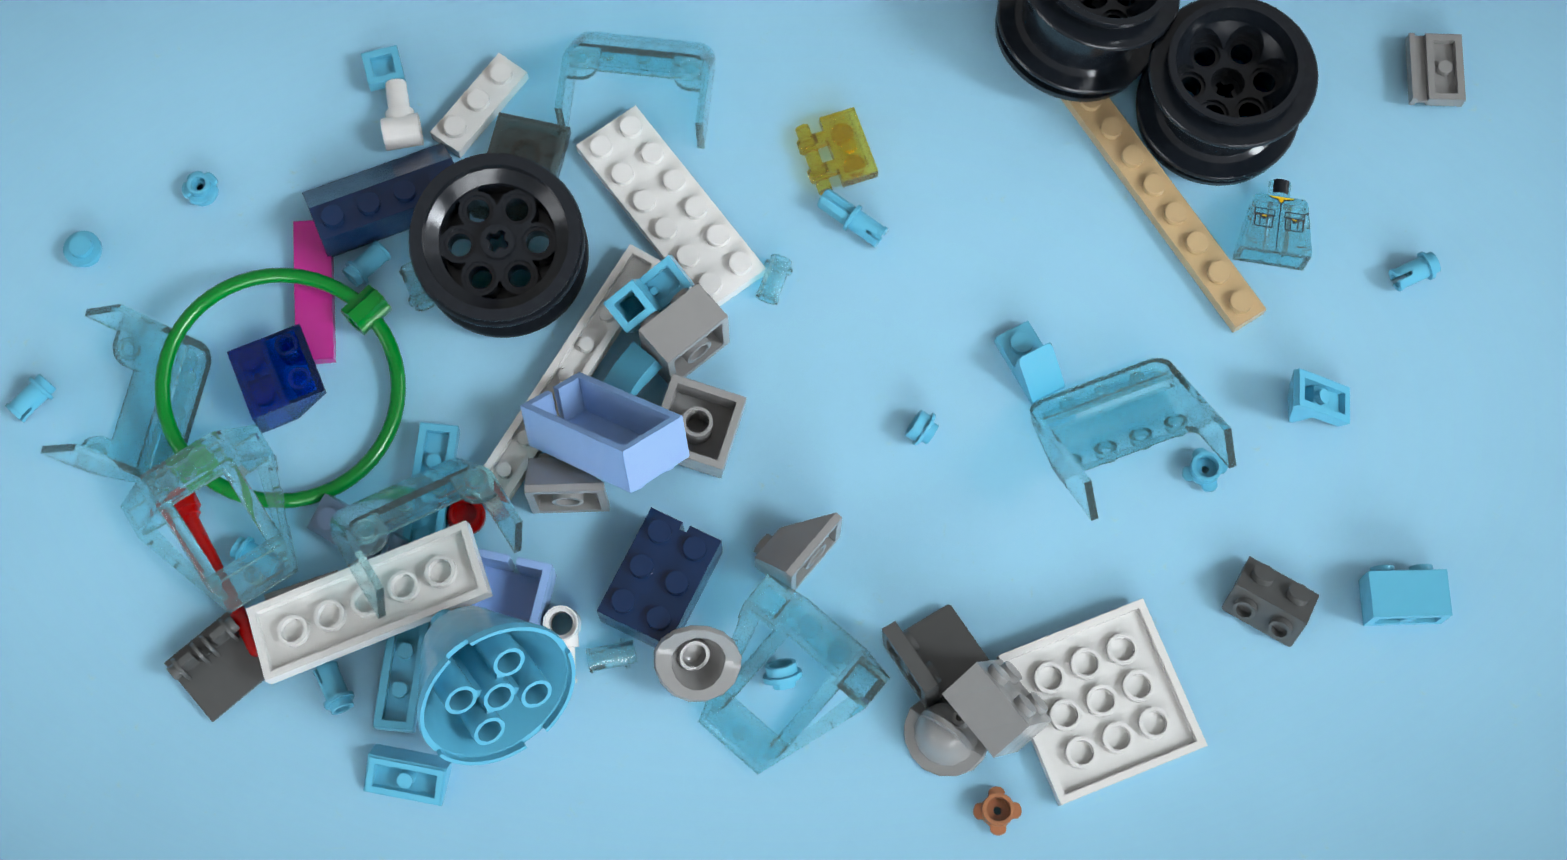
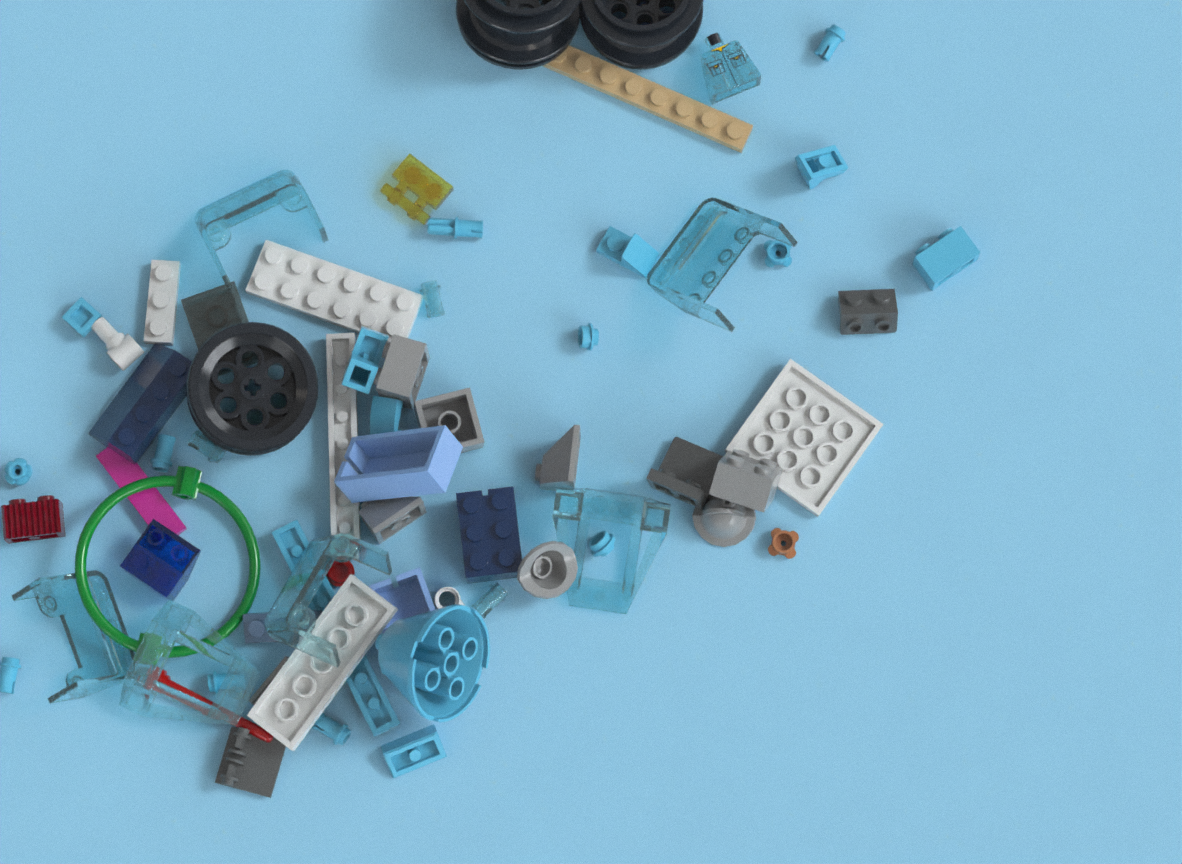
camera: 30 degrees left, 5 degrees up
none -> dark red brick [1,495,66,544]

